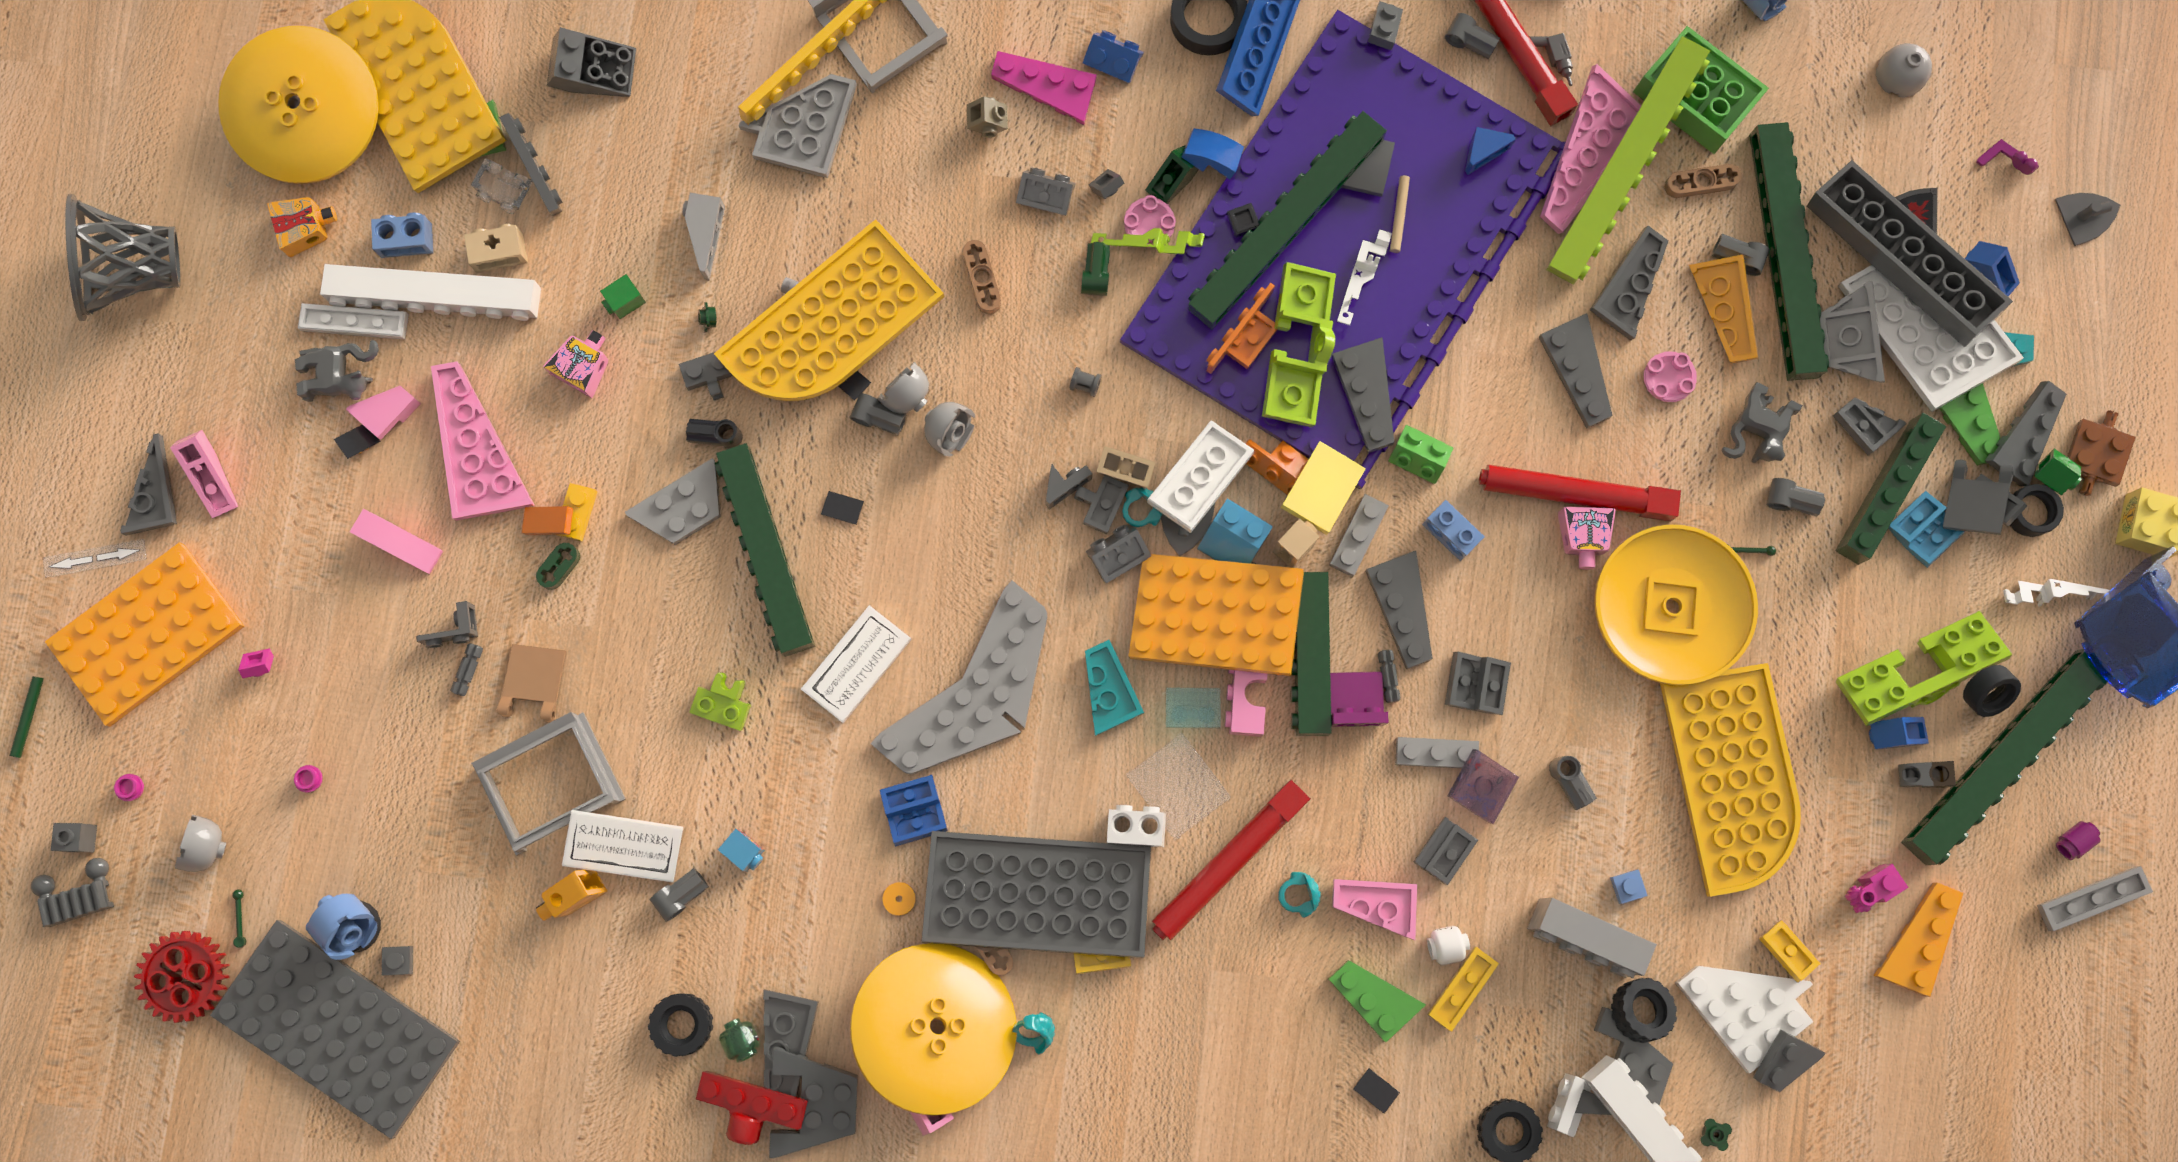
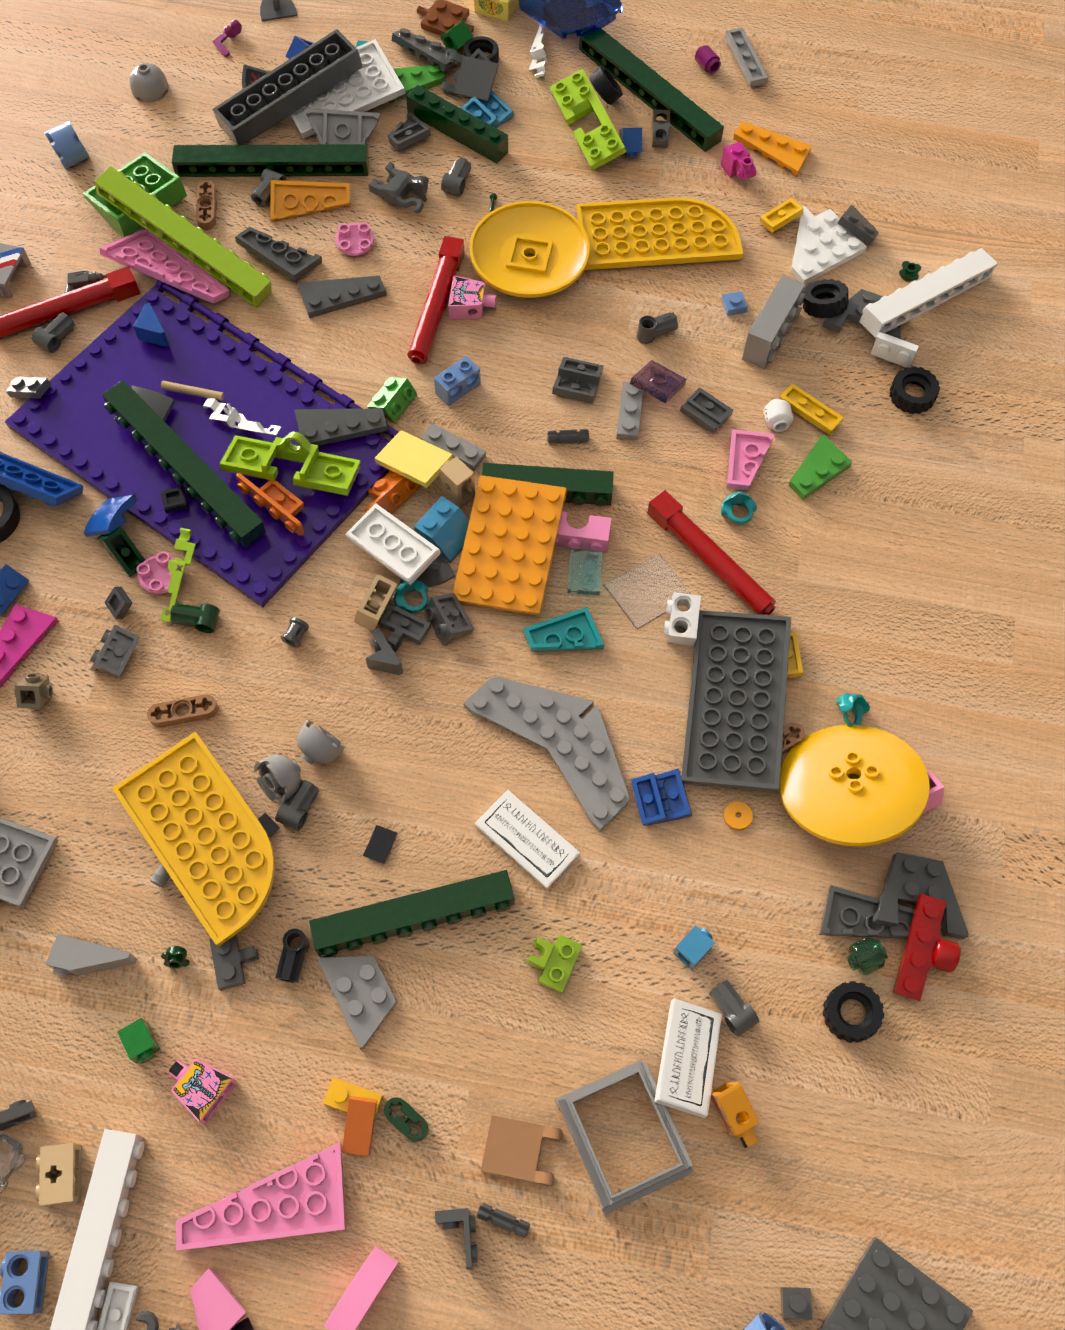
camera: 85 degrees left, 15 degrees down
magenta bracket [1330,672,1389,727] -> none
black piece [1353,1068,1400,1114] -> none
dark grey wing [1365,551,1433,669] -> none

